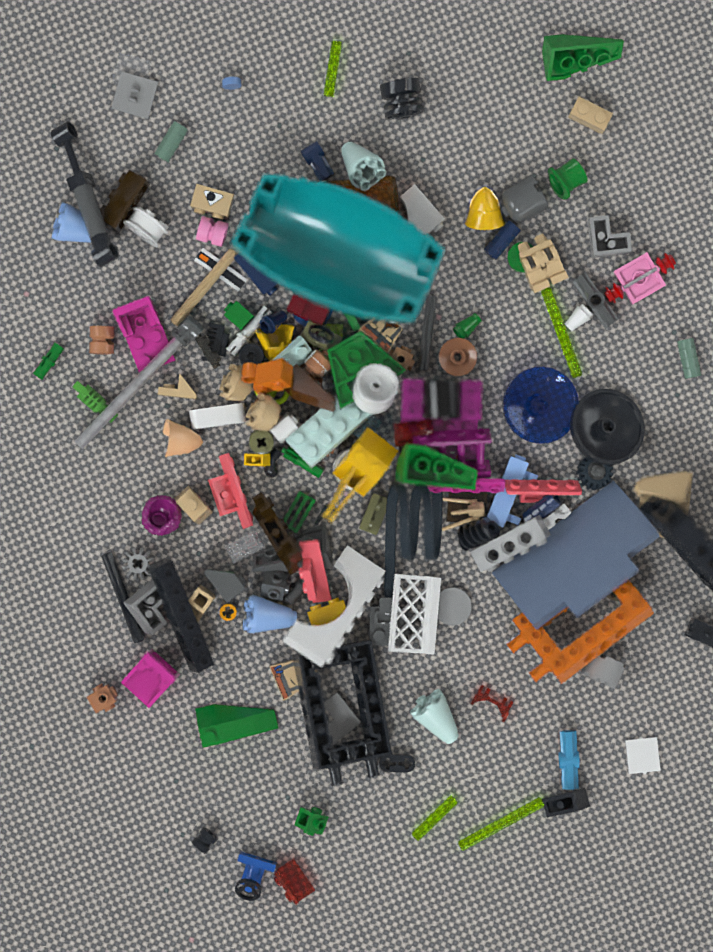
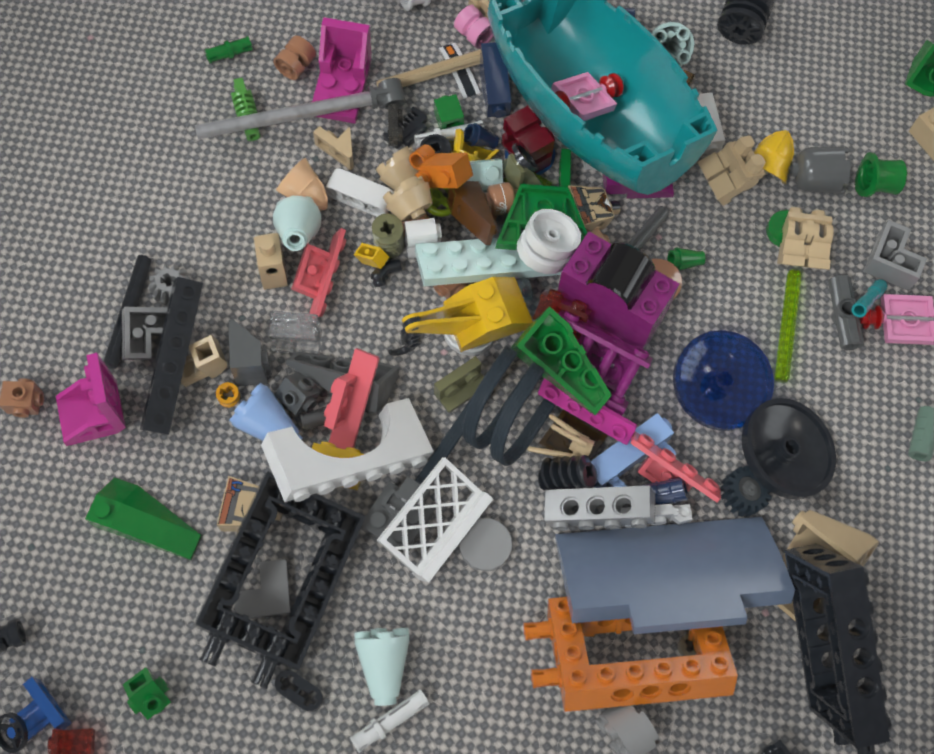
camera: 30 degrees right, 20 degrees down
magenta hair [141,495,182,536] -> none
dark brown bracket [252,492,303,575] -> none
green piece [281,446,325,478] -> none
green tile [284,491,316,533] -> none
clear red piece [470,684,513,722] -> none
dark blue axle [484,220,521,260] -> none
white cone [564,304,593,331] -> none
none -> light aqua cone [273,196,321,251]
none -> white pin [349,689,430,753]
none -> bright pink plate [551,72,624,121]
none -> tan hips [697,136,766,206]
none -> teal piece [852,279,887,317]

